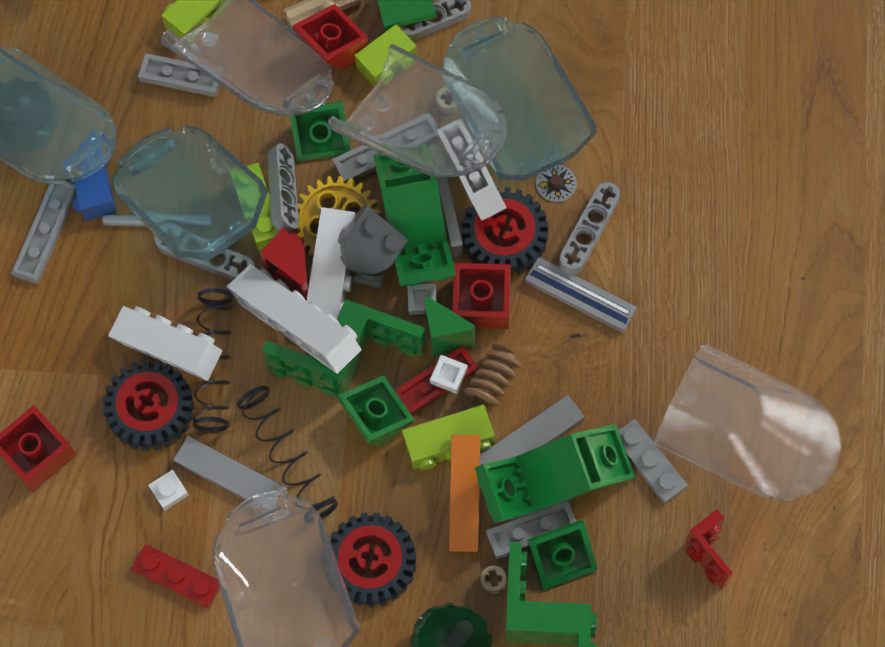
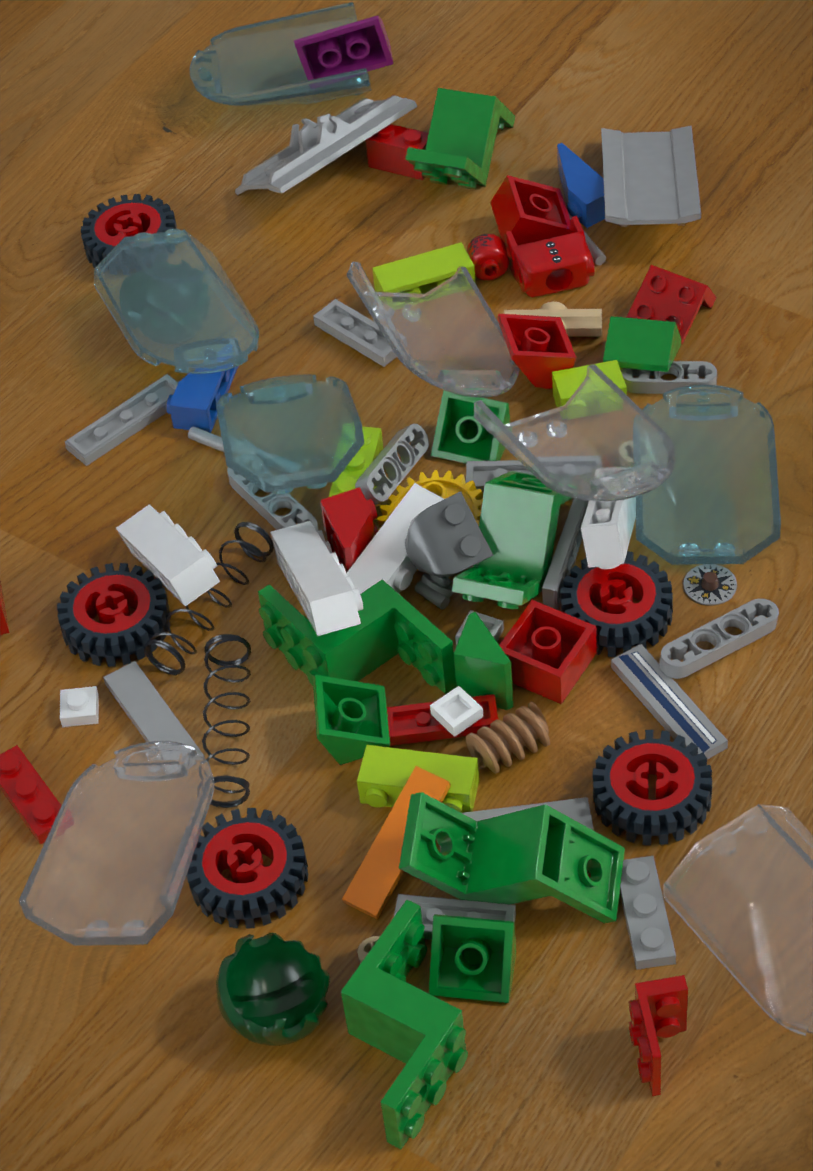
camera: 30 degrees right, 20 degrees down
none -> wheel [593,730,712,846]

